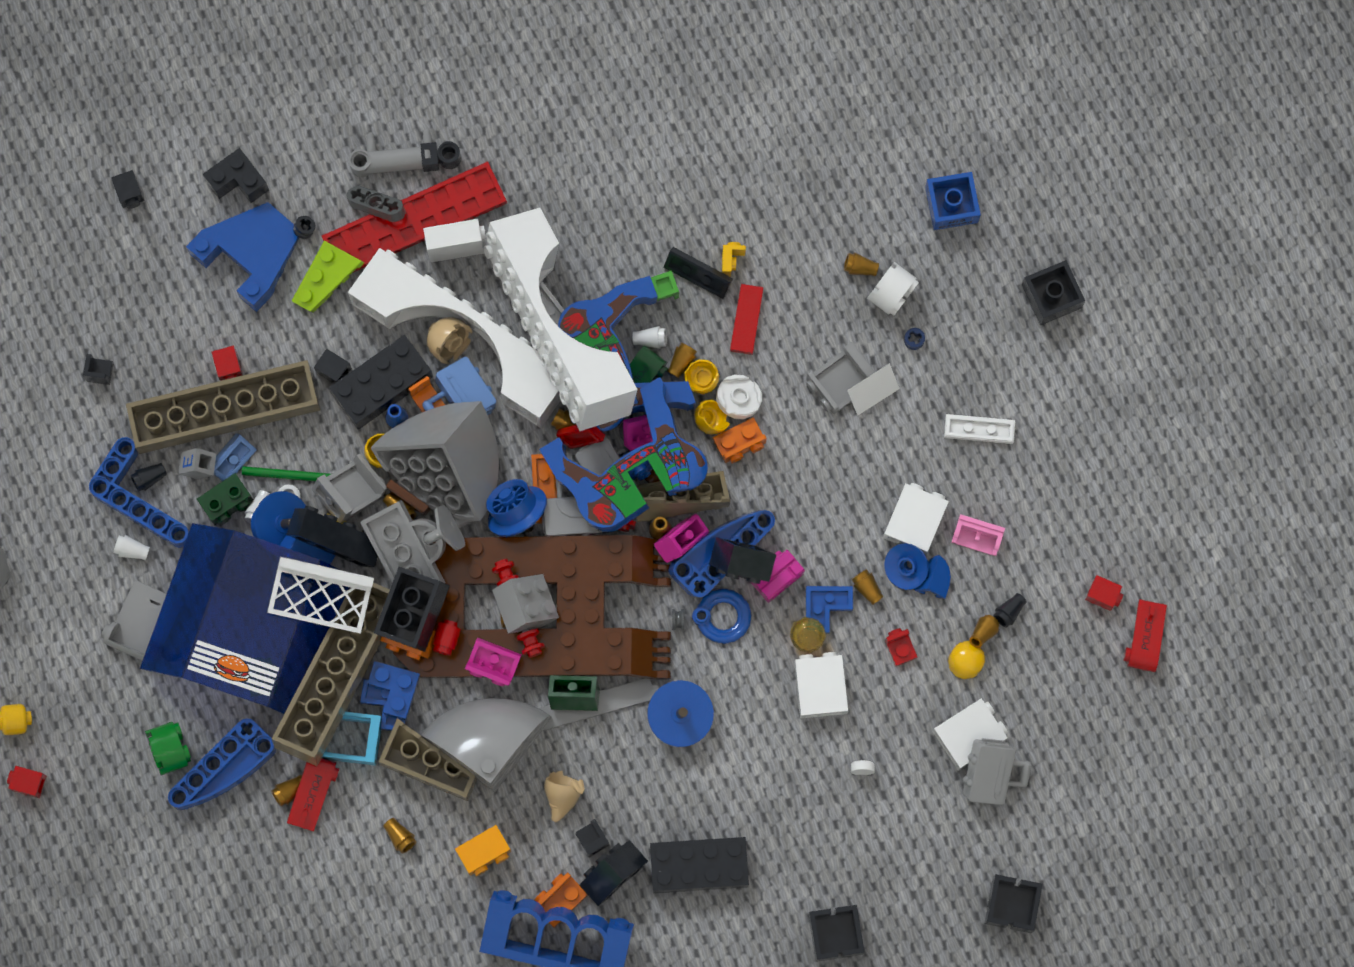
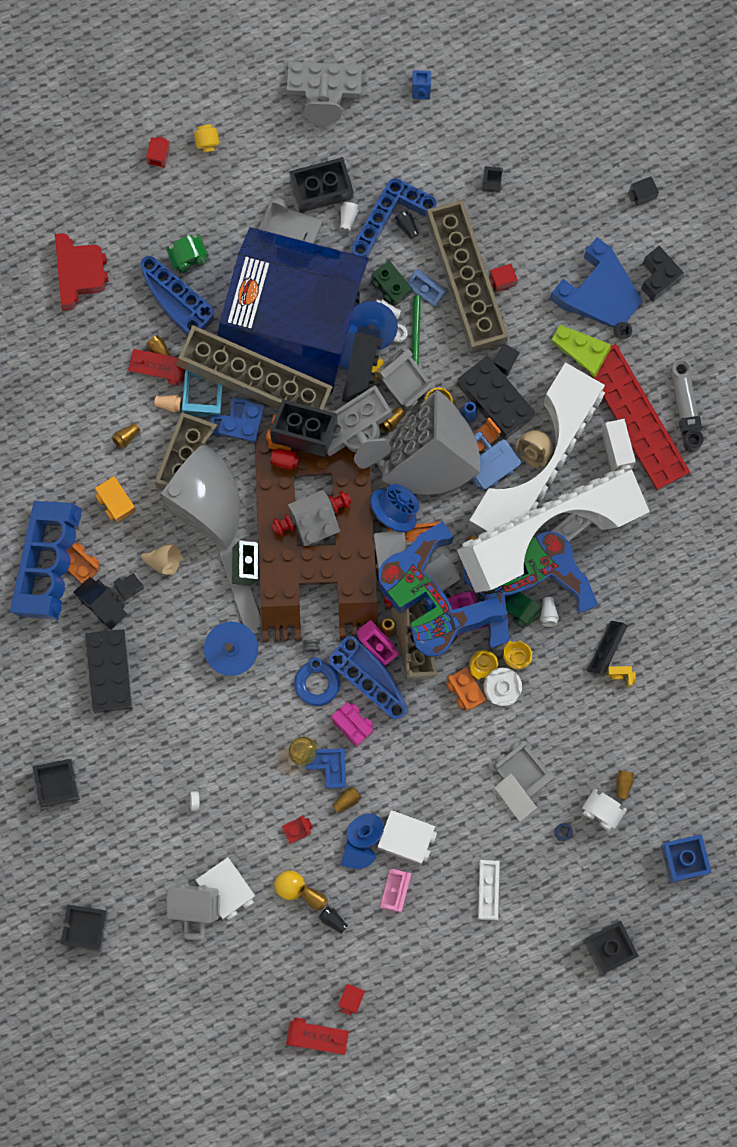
camera: 80 degrees right, 0 degrees up
light grey brick [179,448,216,480] -> none
white fence [267,556,374,634] -> none
dark grey beam [346,186,406,222] -> none
reddish brown tile [386,480,430,515] -> none
dark pink bracket [465,638,522,686] -> none
red tile [556,425,605,449] -> none
bright green panel [651,271,679,301] -> none
pearl gold cone [667,342,697,378] -> none
black brick [709,537,776,584] -> none
red tile [730,284,764,355] -> none
white brick [794,652,848,719] -> none
none -> red brick [55,233,109,311]
none -> light nougat cone [154,395,183,413]
none -> black brick [289,157,353,213]

